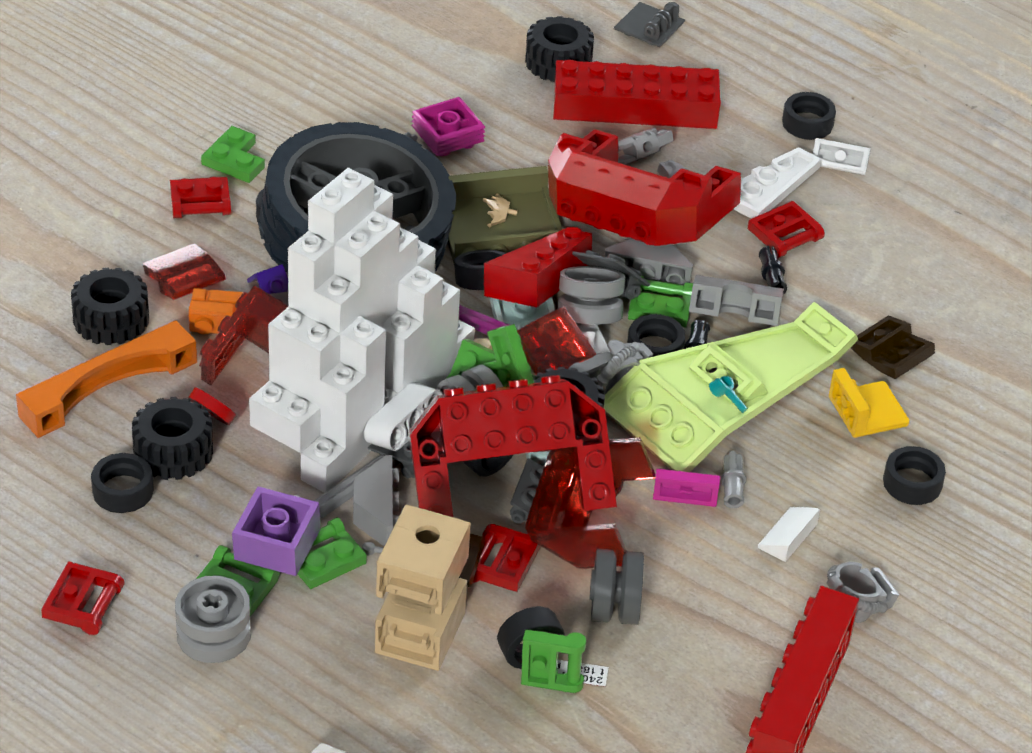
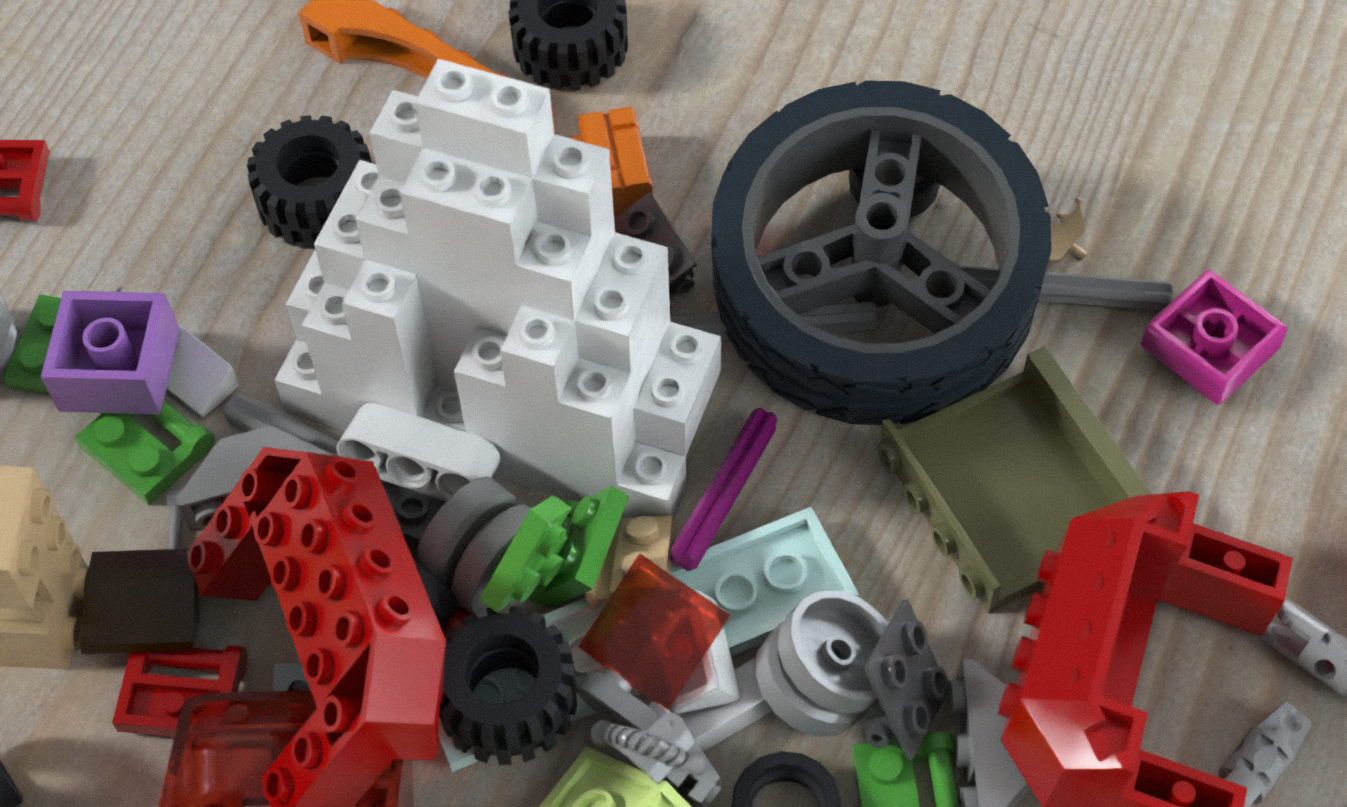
camera: 80 degrees right, 15 degrees up
black tyre [91,453,154,513] -> none
clear red slope [142,243,226,300] -> none
red plate [170,177,231,218] -> none
bright green plate [201,126,265,183] -> none
dark purple bracket [247,264,288,295] -> none
black tyre [454,250,506,290] -> none
tan piece [483,193,518,228] -> none
red wedge [484,227,592,308] -> none

